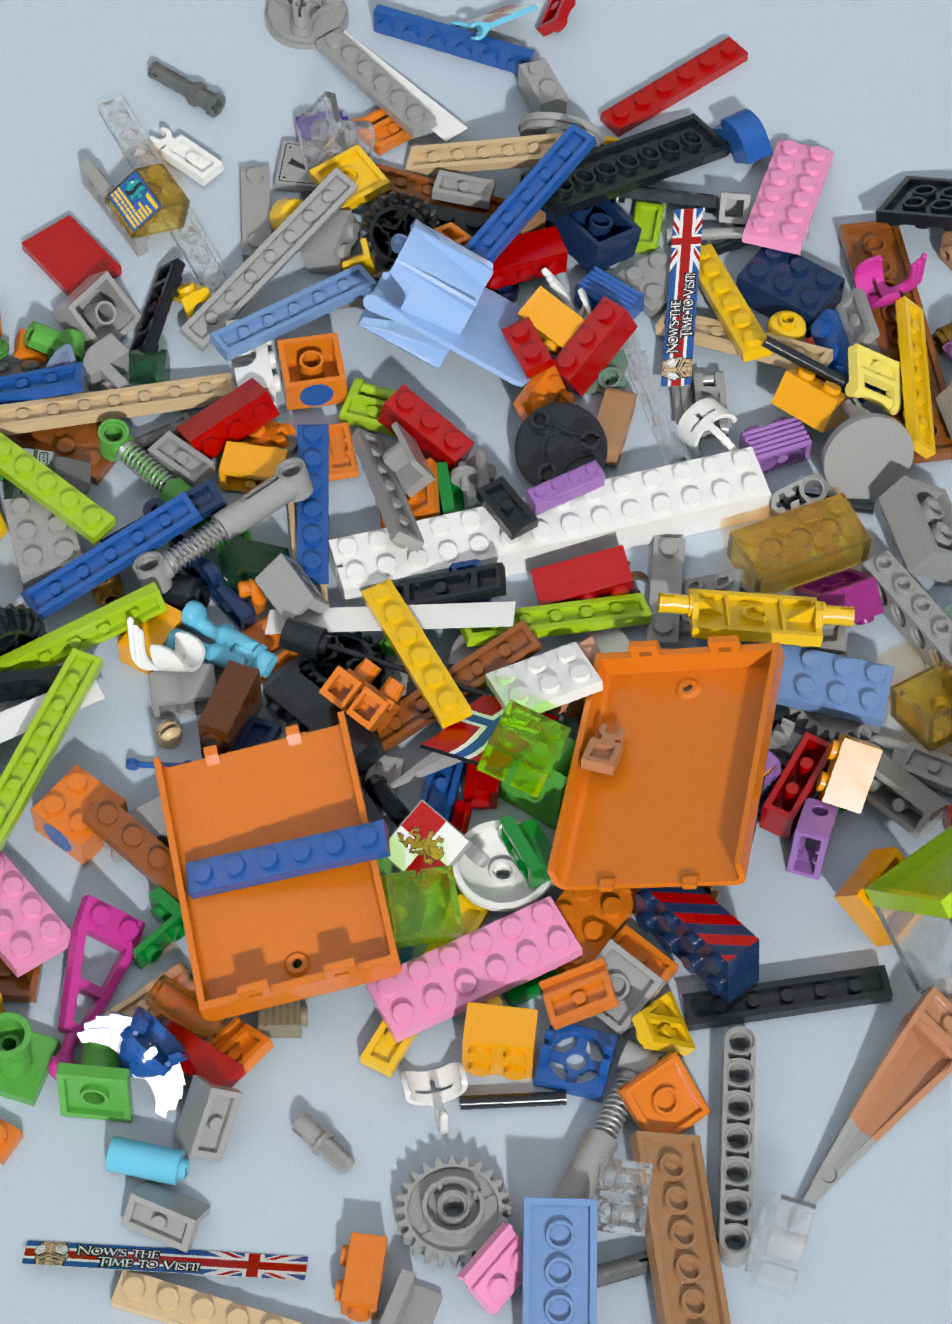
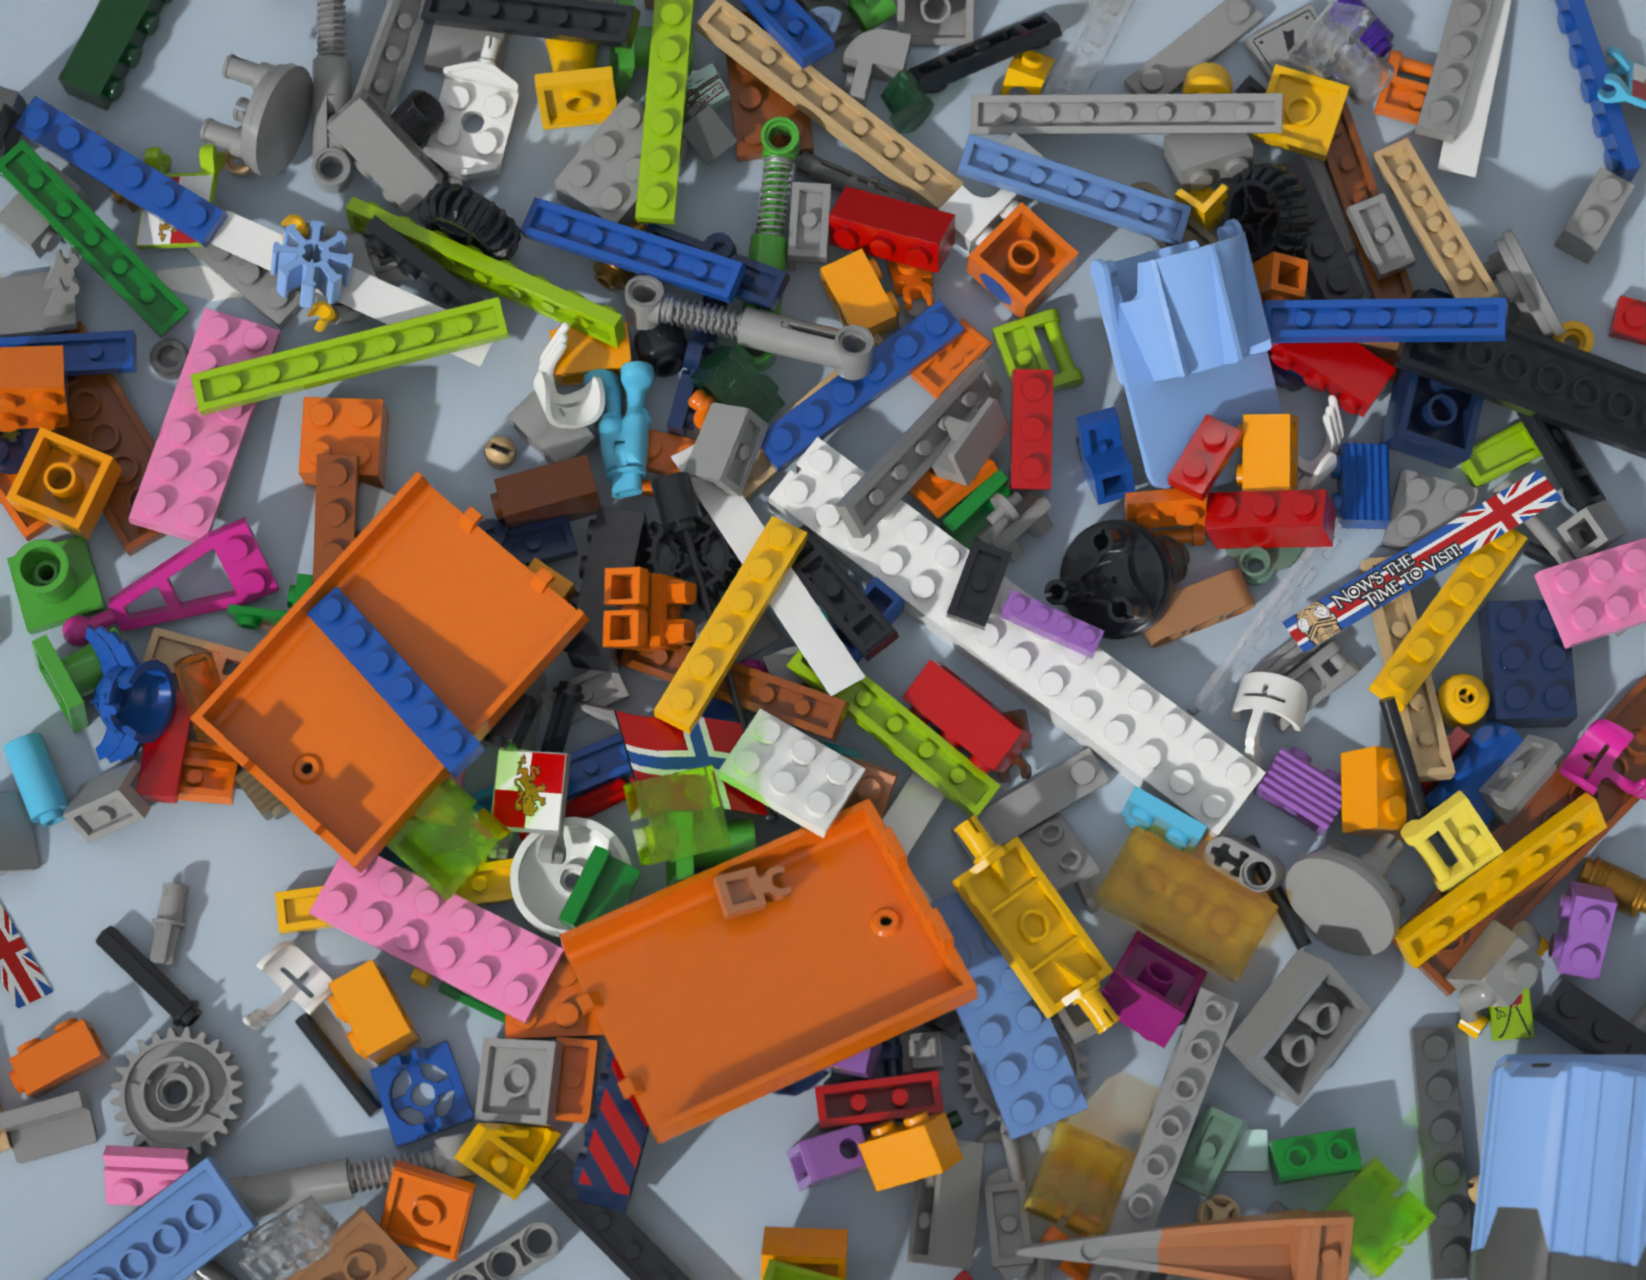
camera: 55 degrees right, 20 degrees up
blue hinge [125,758,192,771] -> none
orange plate [539,957,620,1030] -> none
none -> black axle [96,926,202,1029]
none -> blue brick [1076,406,1135,505]
none -> medium azure plate [1121,786,1208,854]

